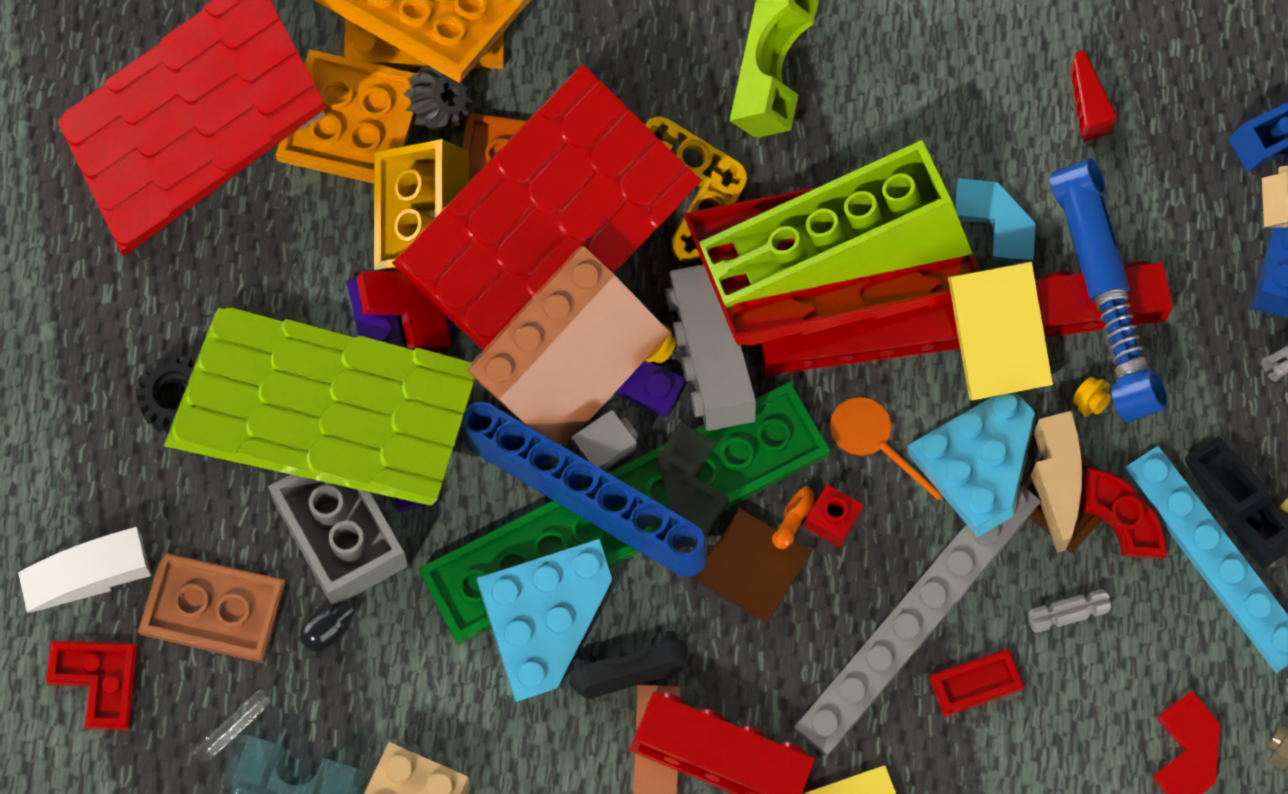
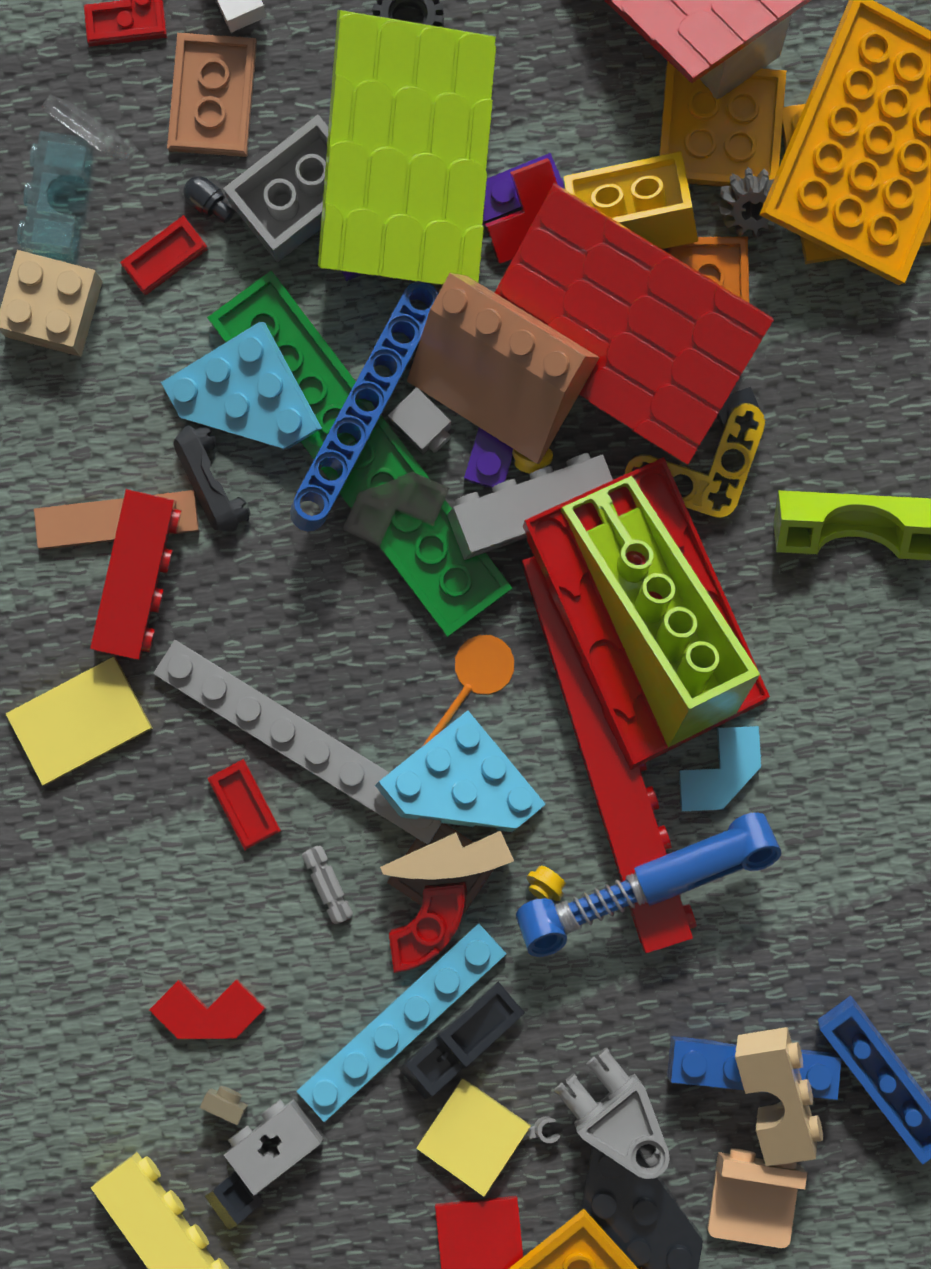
camera: 85 degrees right, 15 degrees up
reddish brown tile [695,508,812,624] -> none
orange piece [772,486,815,550] -> none
red plate [804,484,863,548] -> none
light yellow tile [948,262,1053,400] -> none
red slope [1070,50,1117,143] -> none
none -> red tile [120,215,208,296]

